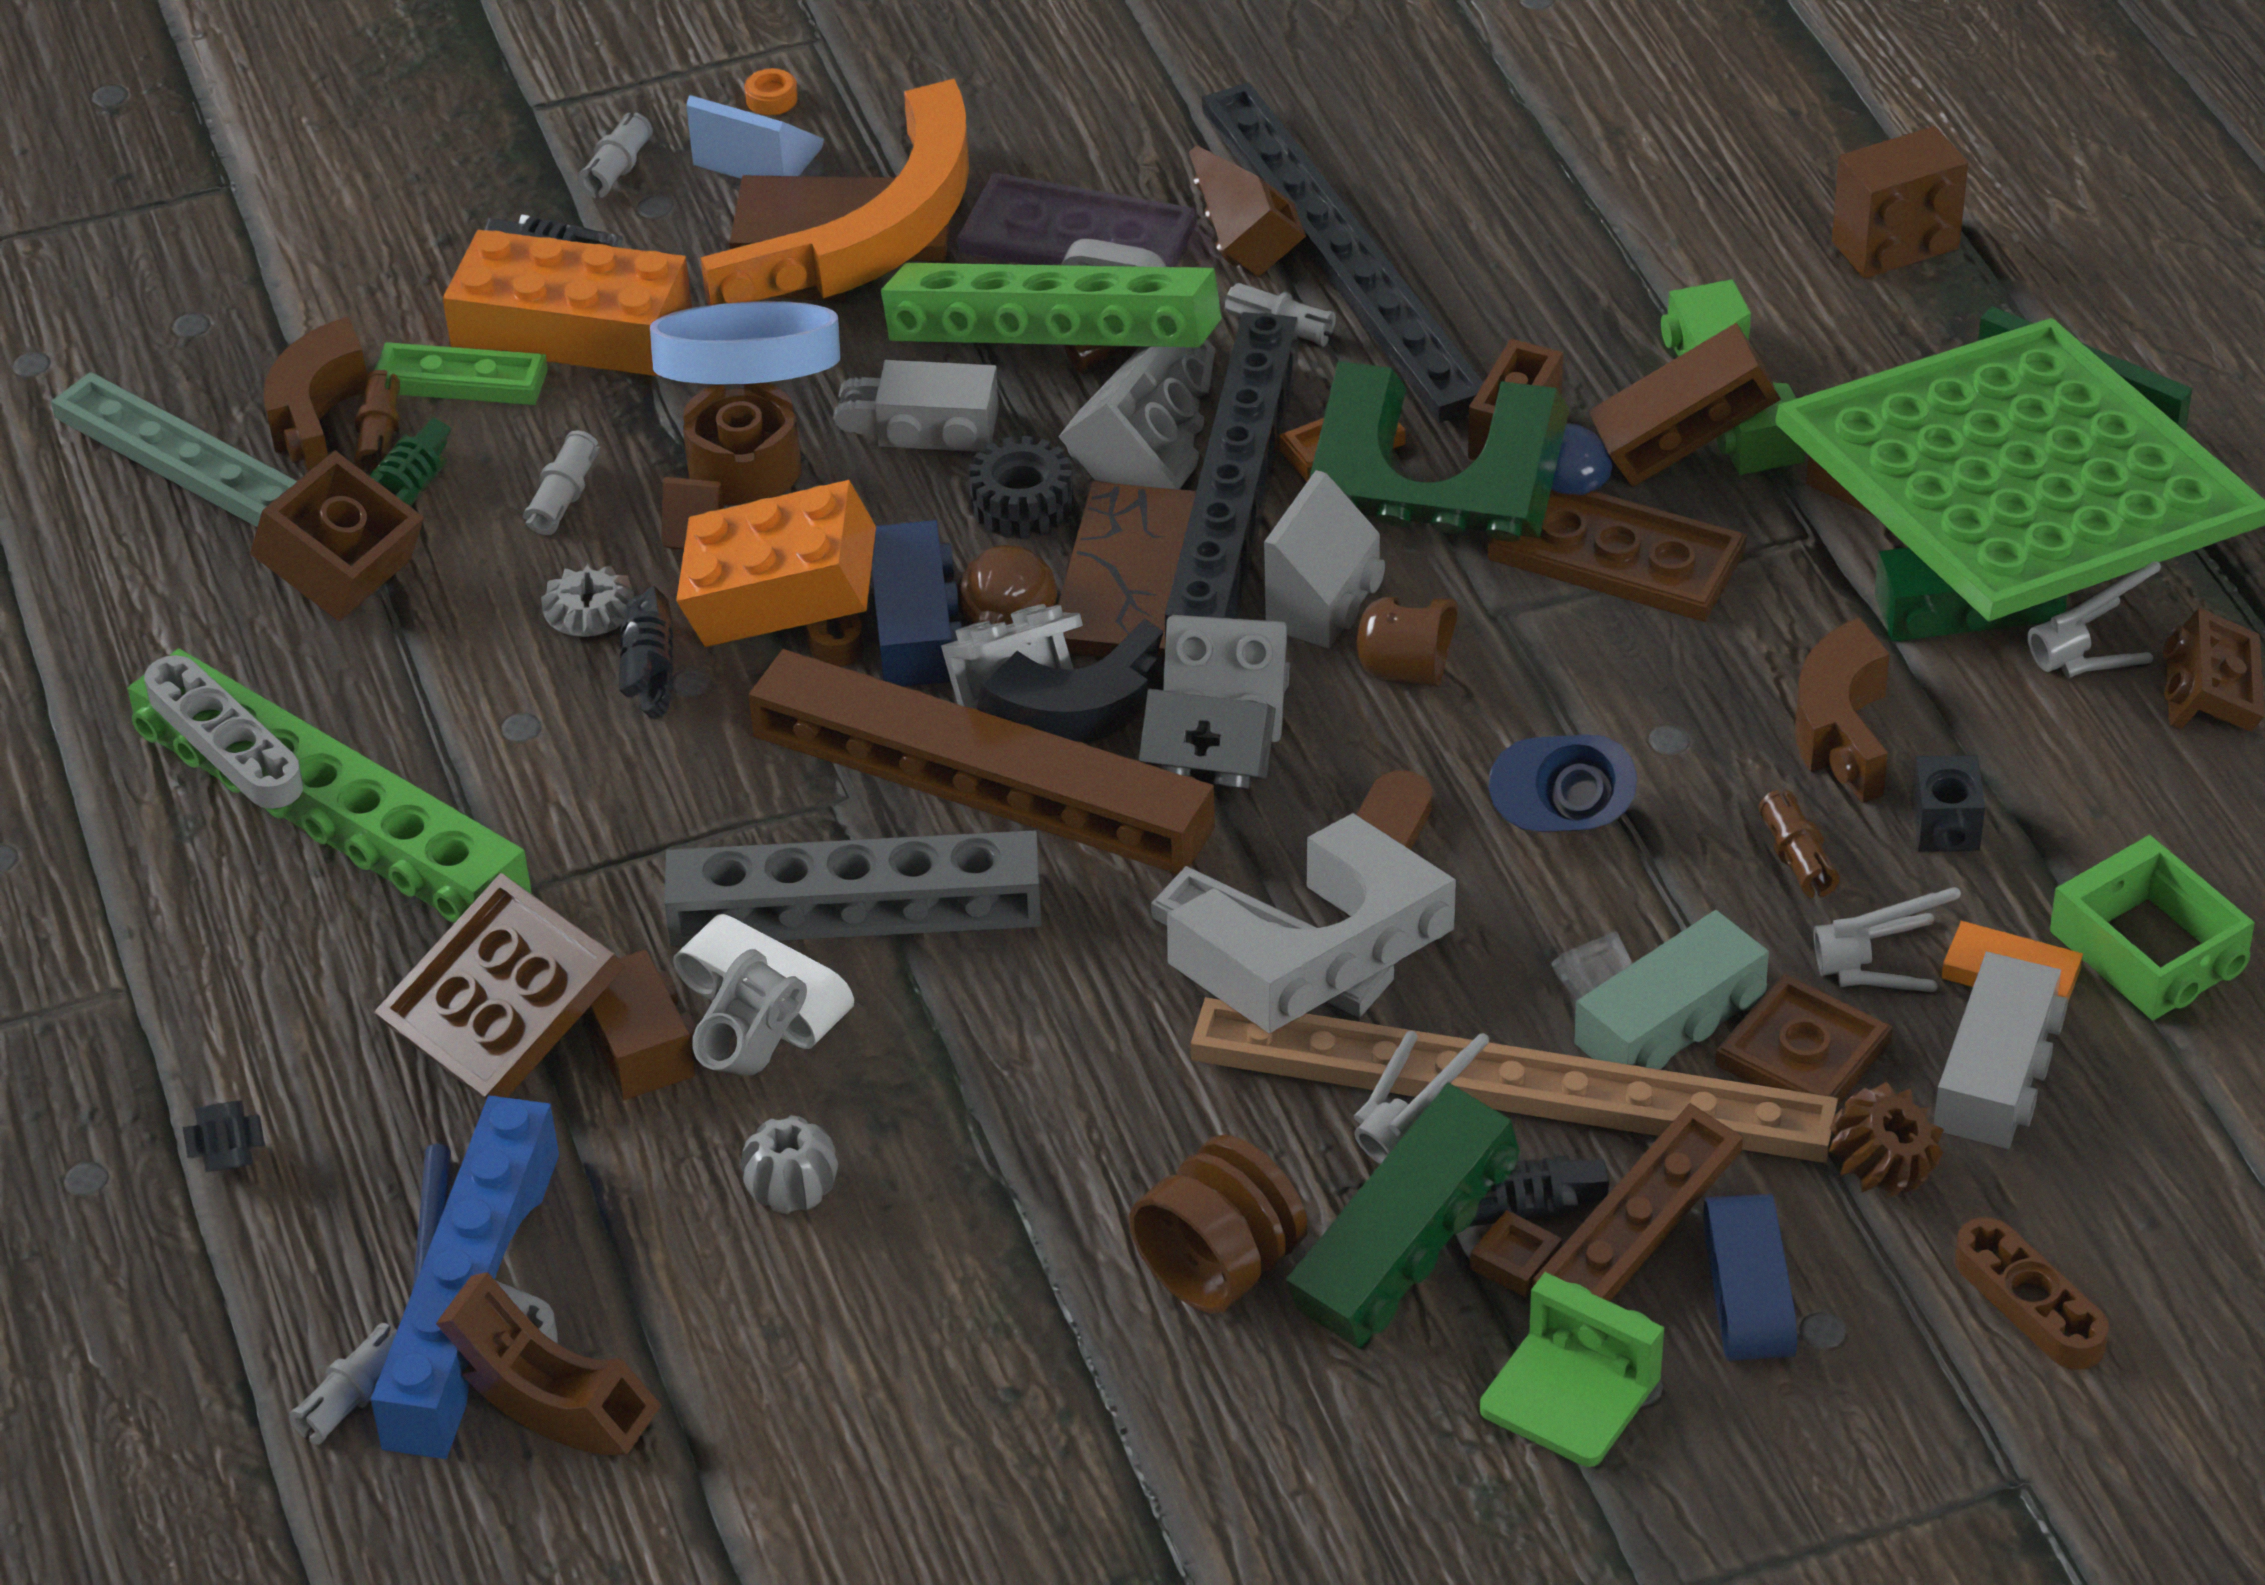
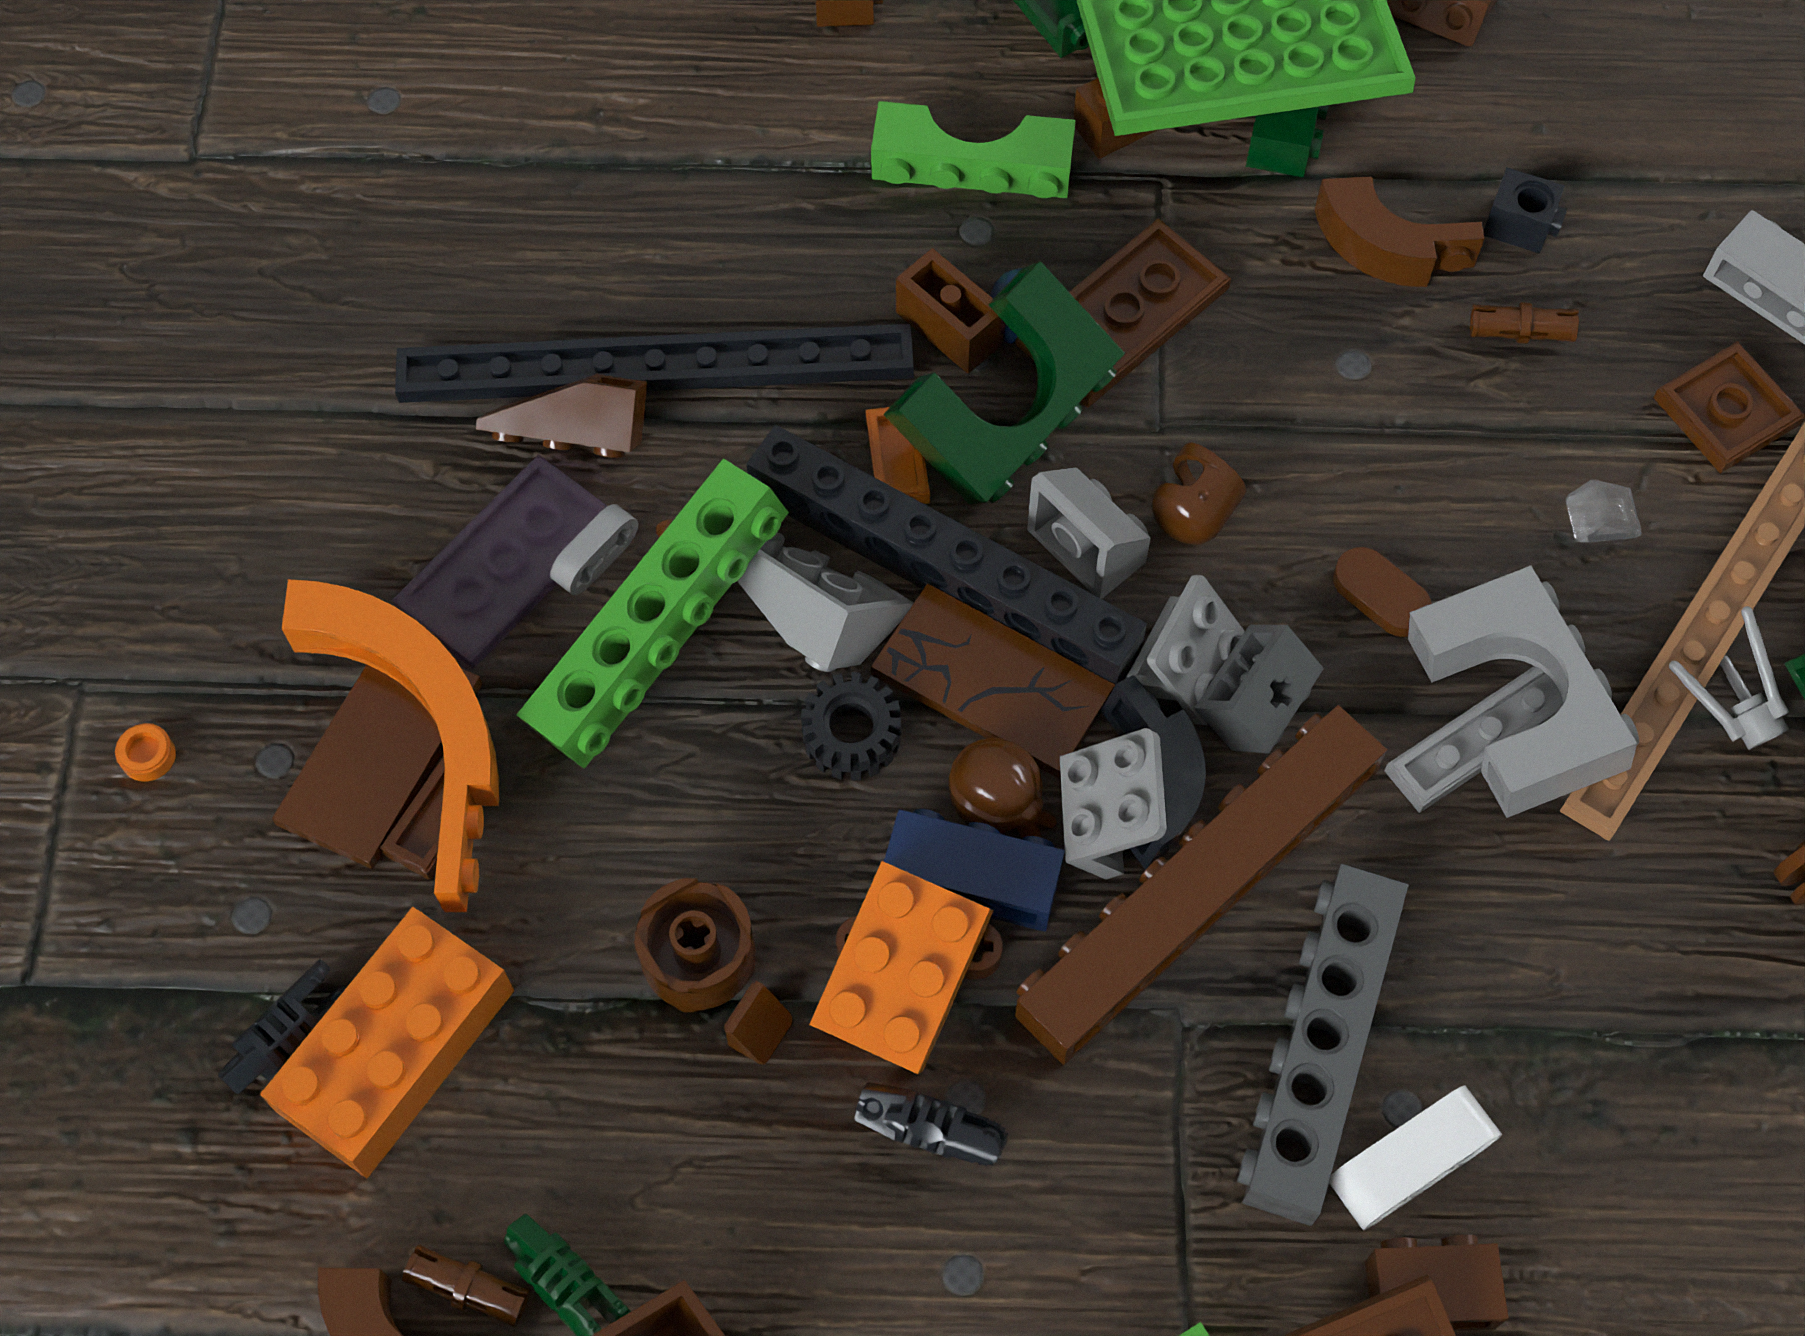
camera: 70 degrees left, 20 degrees up
bright green tile [374,342,548,405] -> none
light grey pin [523,430,601,535] -> none
light grey gear [541,563,635,637] -> none
light grey pin [578,113,653,198] -> none
light blue piece [650,301,840,384] -> none
light blue slope [686,95,824,179] -> none
light grey piece [693,949,807,1076] -> none
light grey piece [740,1115,838,1214] -> none
light grey hinge [833,360,999,452] -> none
light grey axle [1225,283,1336,347] -> none
dark blue piece [1488,734,1638,832] -> none
sand green brick [1574,910,1769,1070] -> none
reddish brown brick [1588,323,1781,487] -> none
light grey plant [1814,887,1961,992] -> none
orange tile [1941,921,2083,1001] -> none
bright green window [2050,835,2255,1021] -> none

